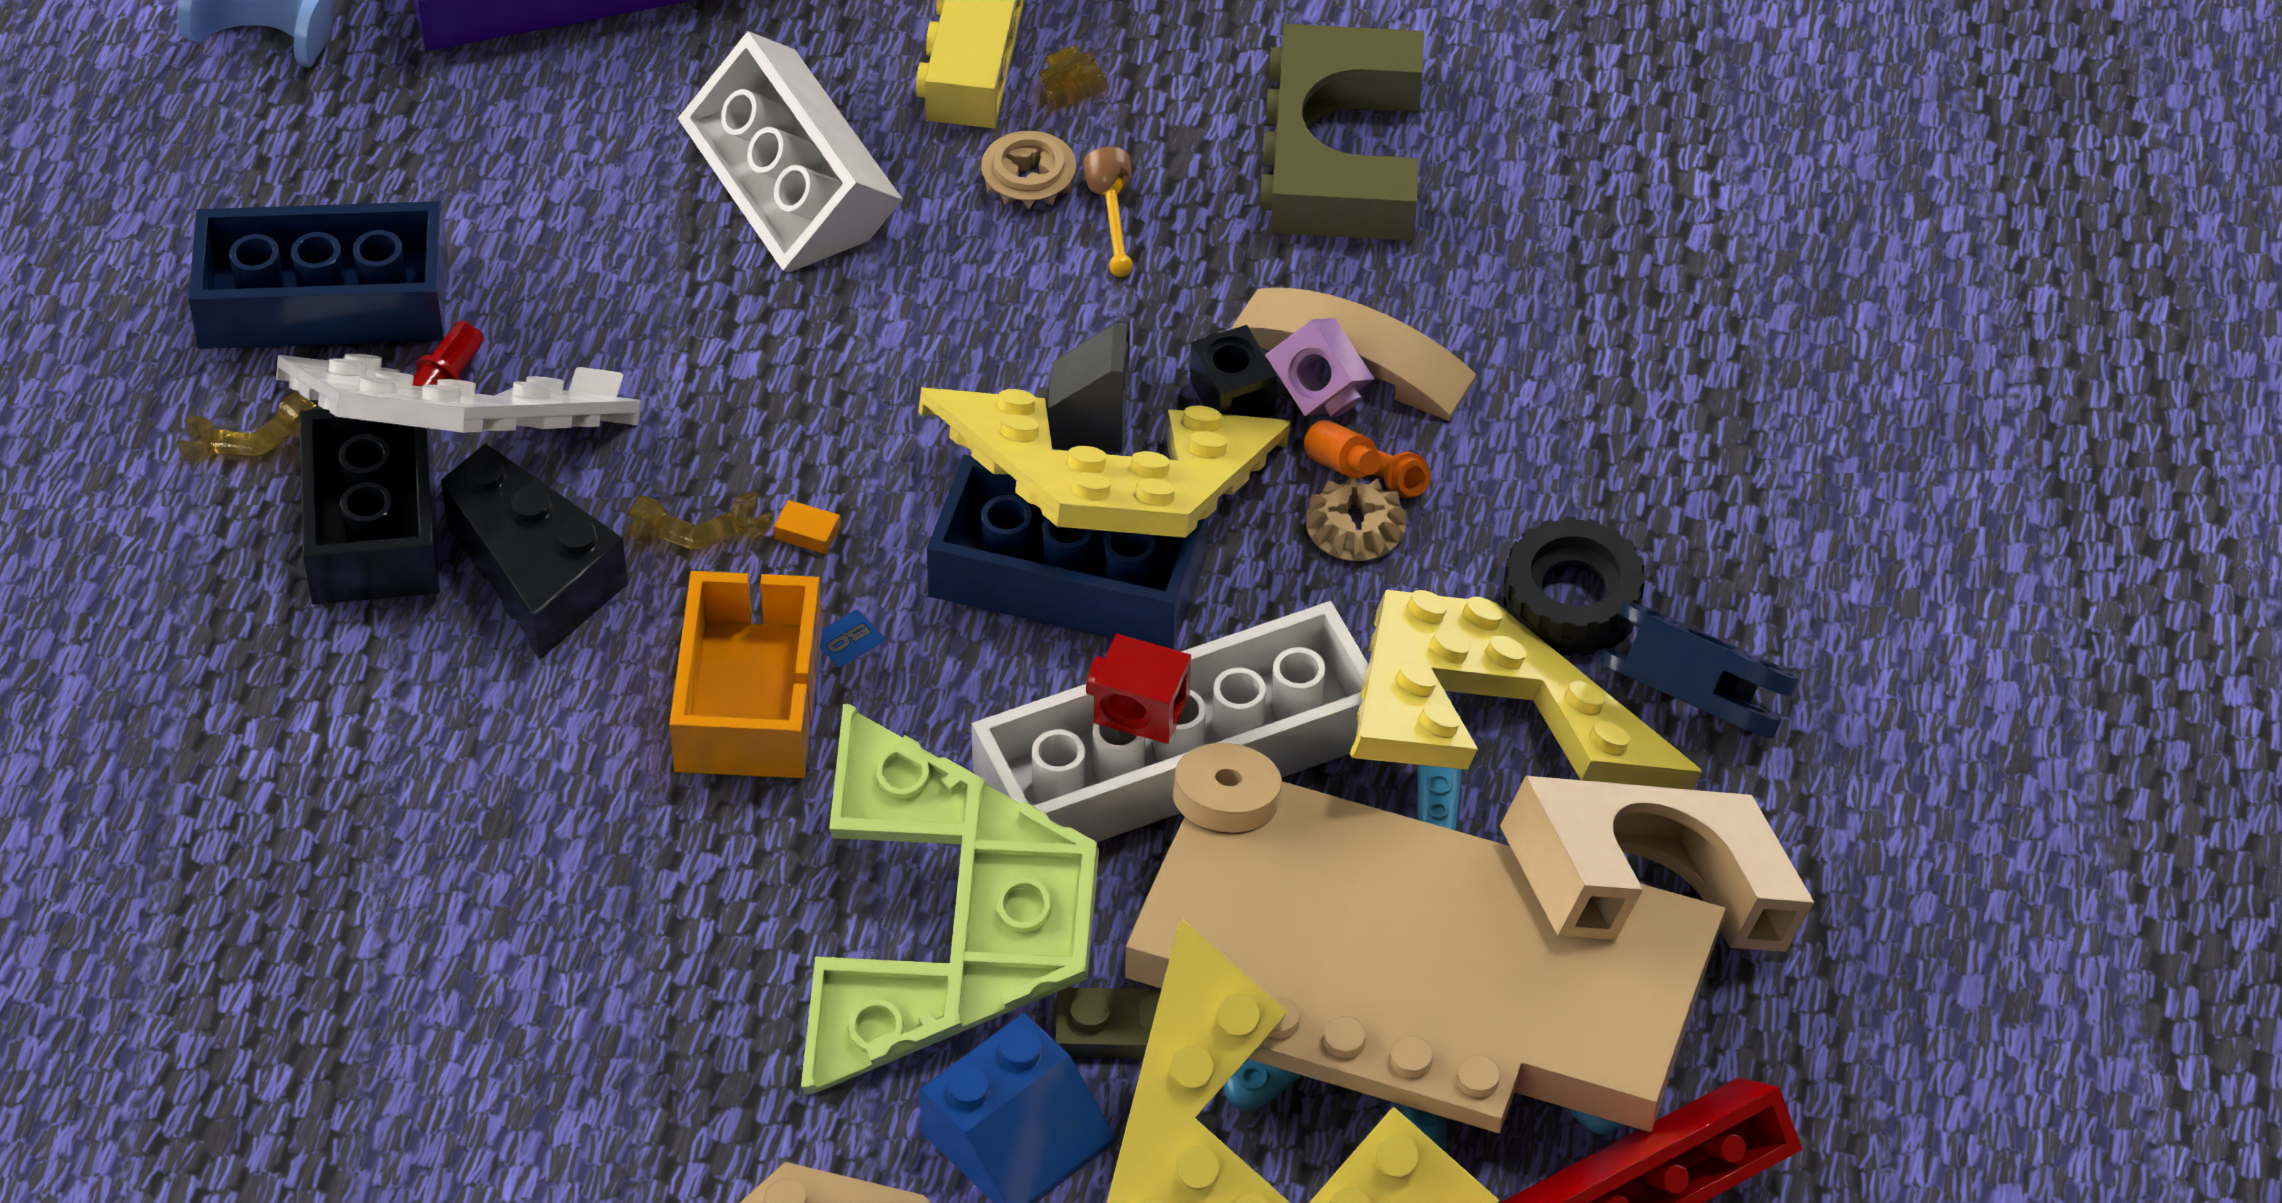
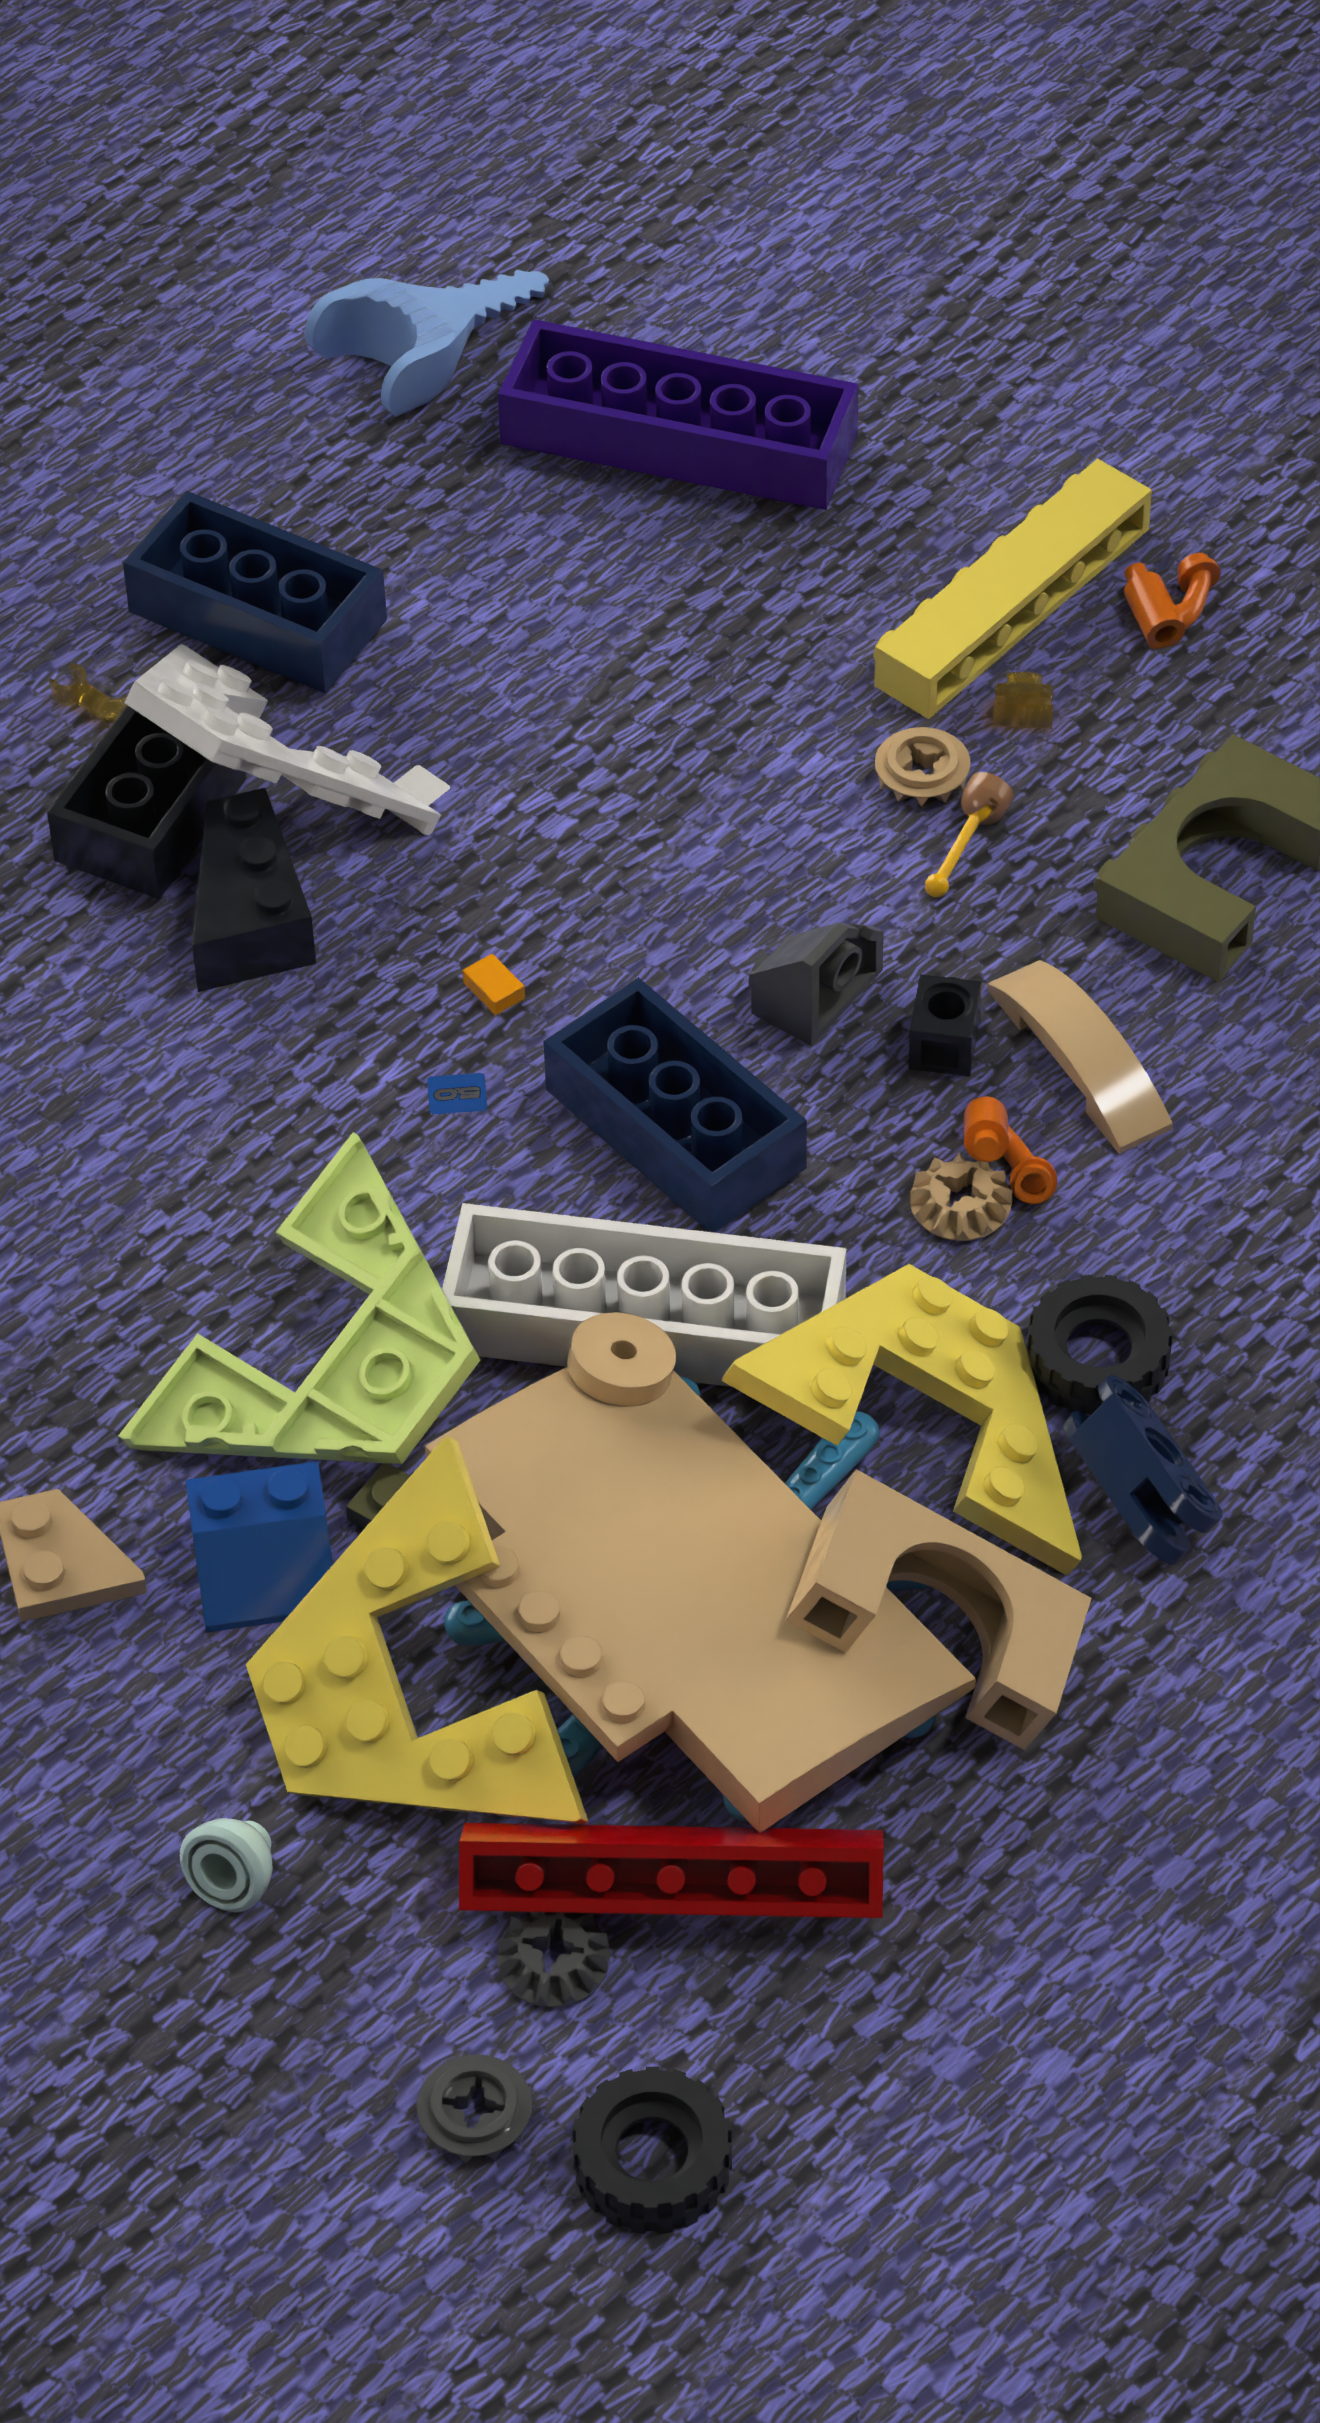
camera: 35 degrees right, 0 degrees up
red axle [413,320,484,387] -> none
clear yellow arm [626,492,772,551] -> none
light orange piece [669,571,823,778] -> none
white slope [678,31,903,273] -> none
light yellow wing [918,387,1291,538] -> none
red brick [1086,634,1191,745] -> none
lavender brick [1265,318,1374,418] -> none

